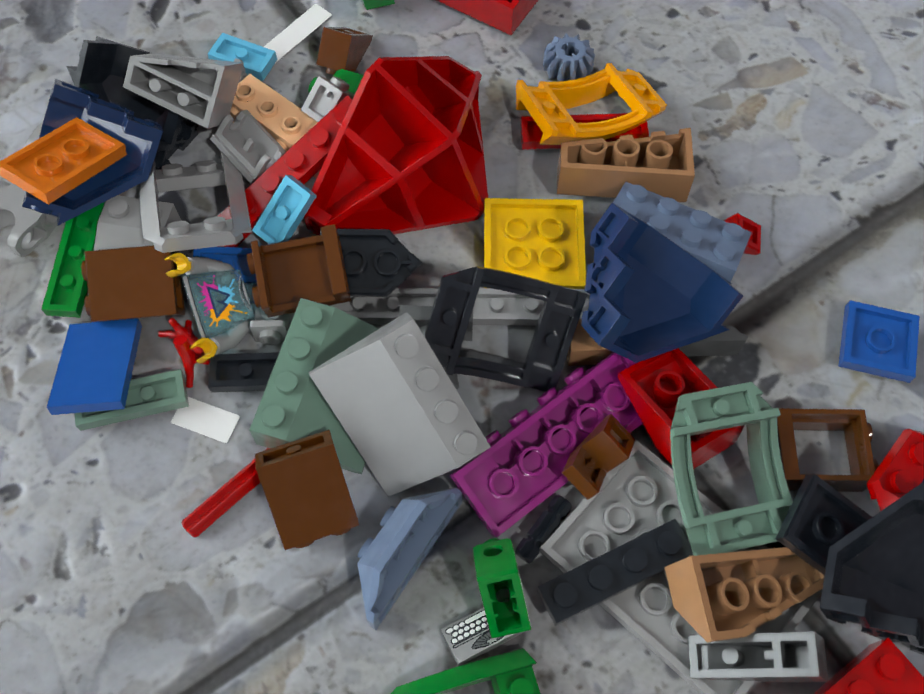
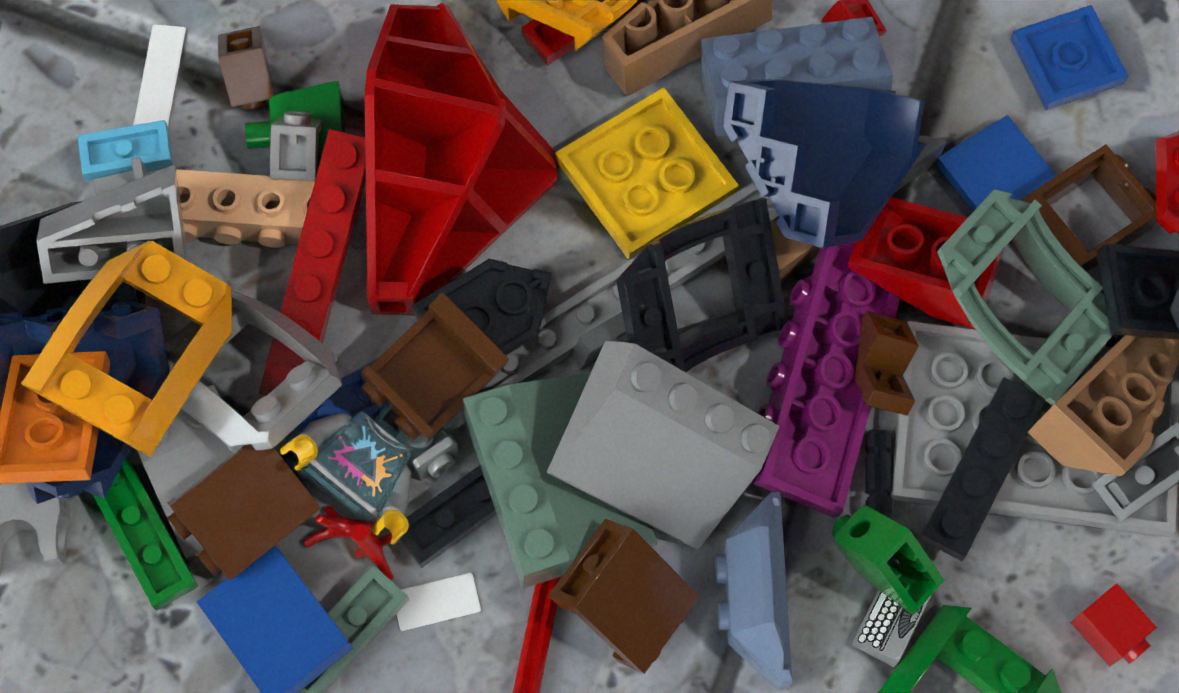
camera: 35 degrees left, 5 degrees up
light grey hinge [210,110,286,183] -> none
medium azure plate [252,175,317,245] -> none
none -> light orange wedge [21,241,232,458]
none -> blue tile [935,115,1057,212]

